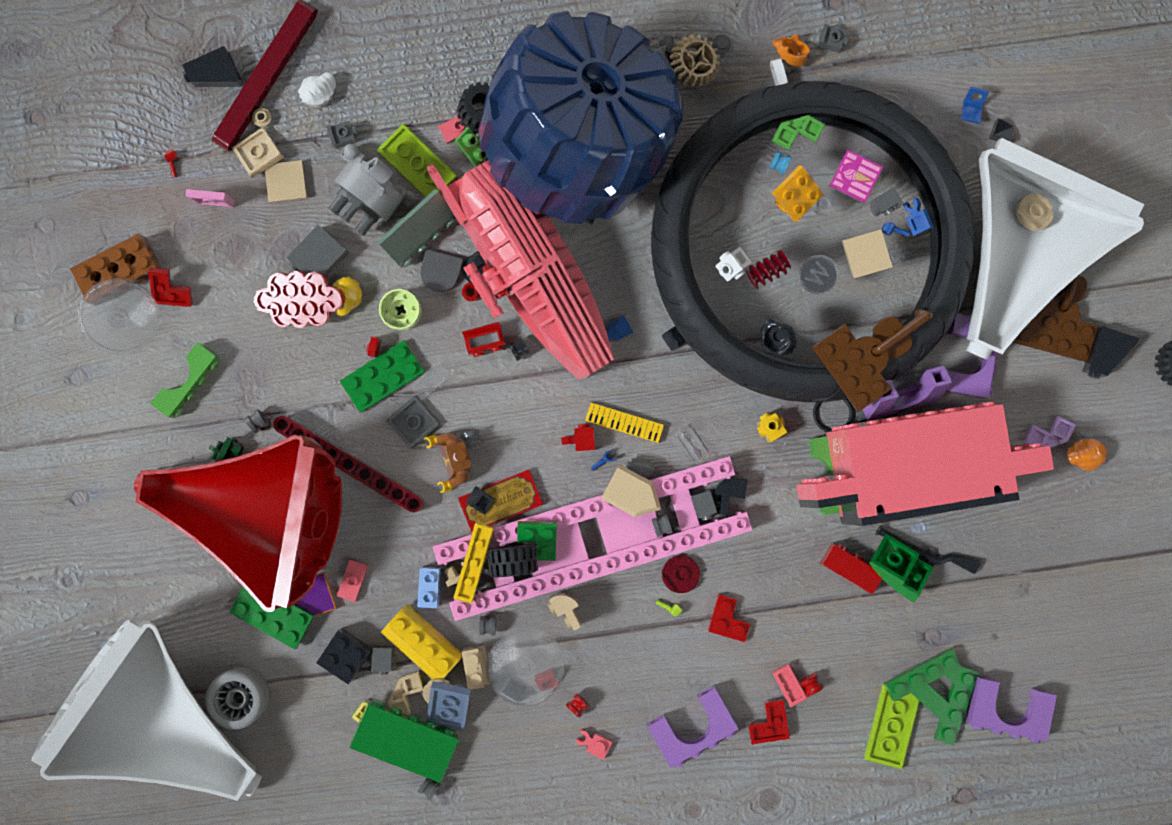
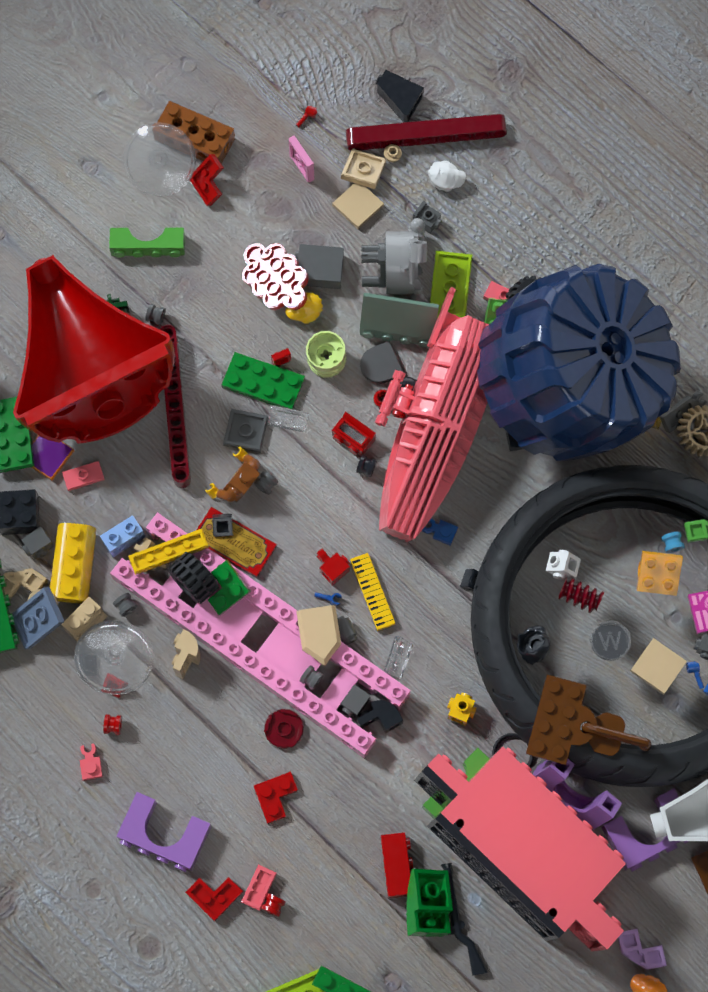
camera: 50 degrees right, 15 degrees down
lime hand [656,600,683,616] -> none

